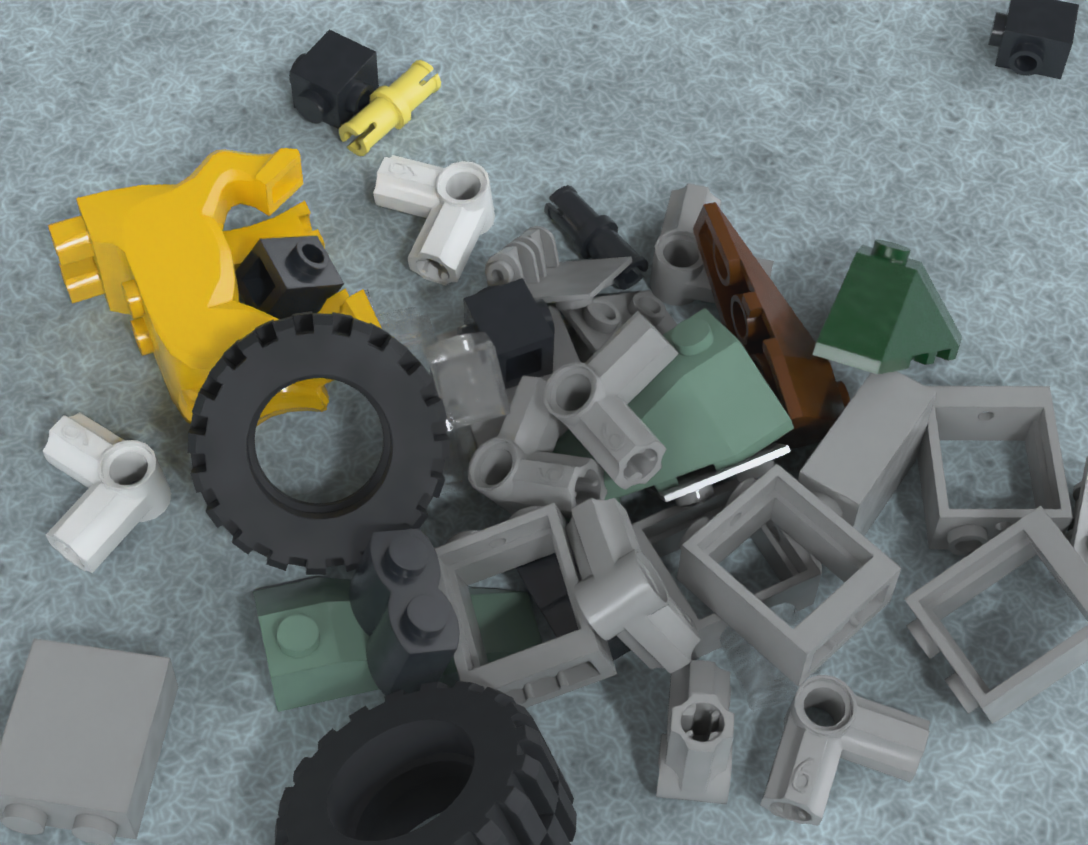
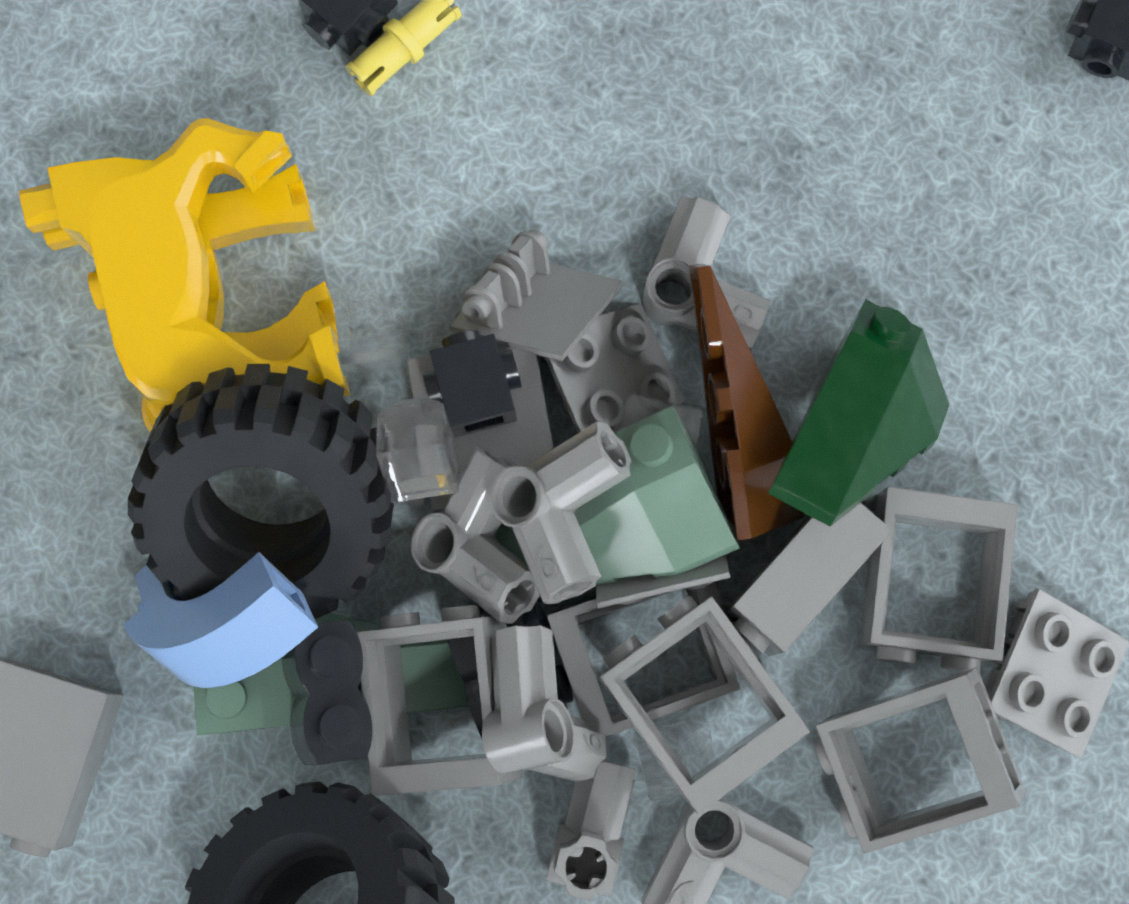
camera: 10 degrees right, 25 degrees up
white piece [43,412,172,573] -> none
black brick [235,236,344,319] -> none
white piece [373,155,495,285] -> none
black pin [544,185,649,290] -> none
none -> light blue arch [123,552,318,688]

